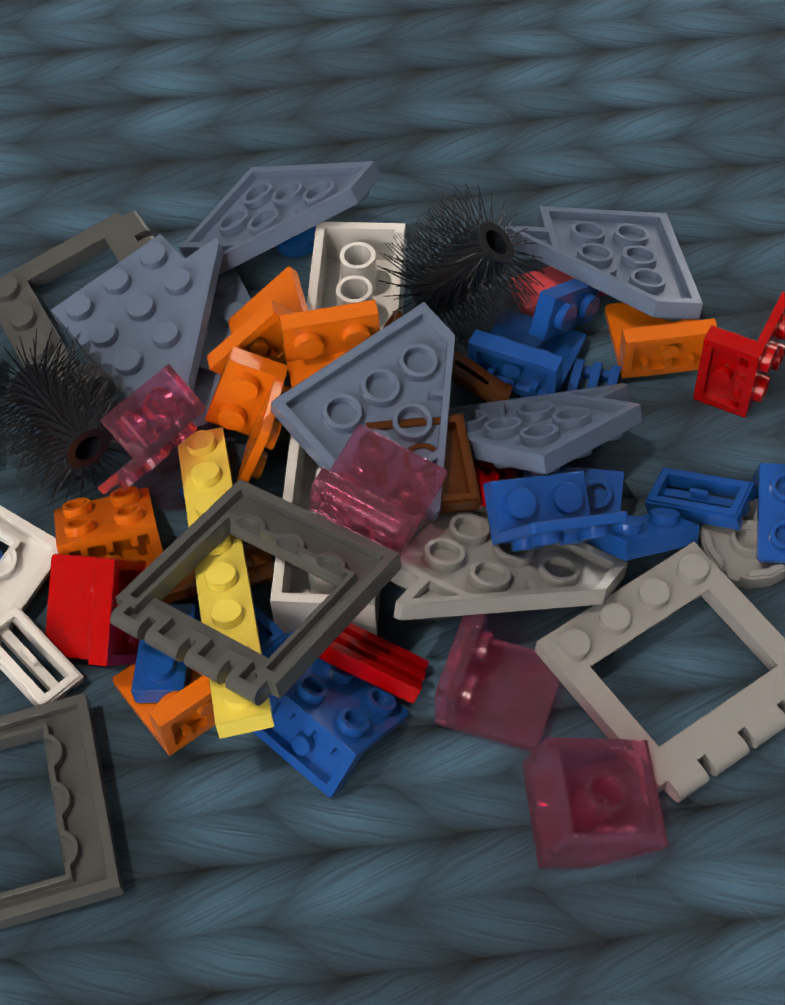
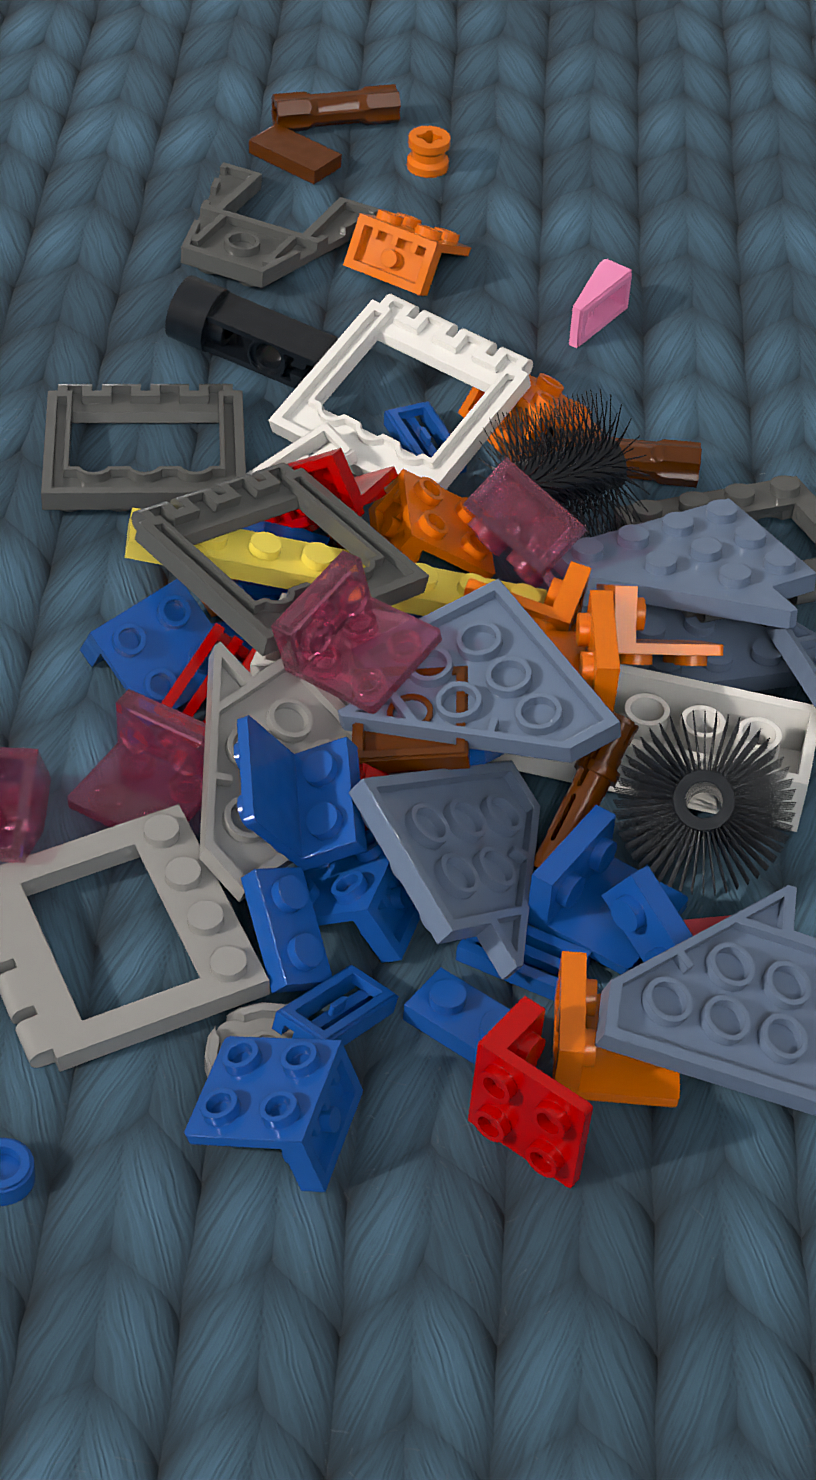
camera: 95 degrees right, 10 degrees down
none -> blue plate [403,967,511,1064]

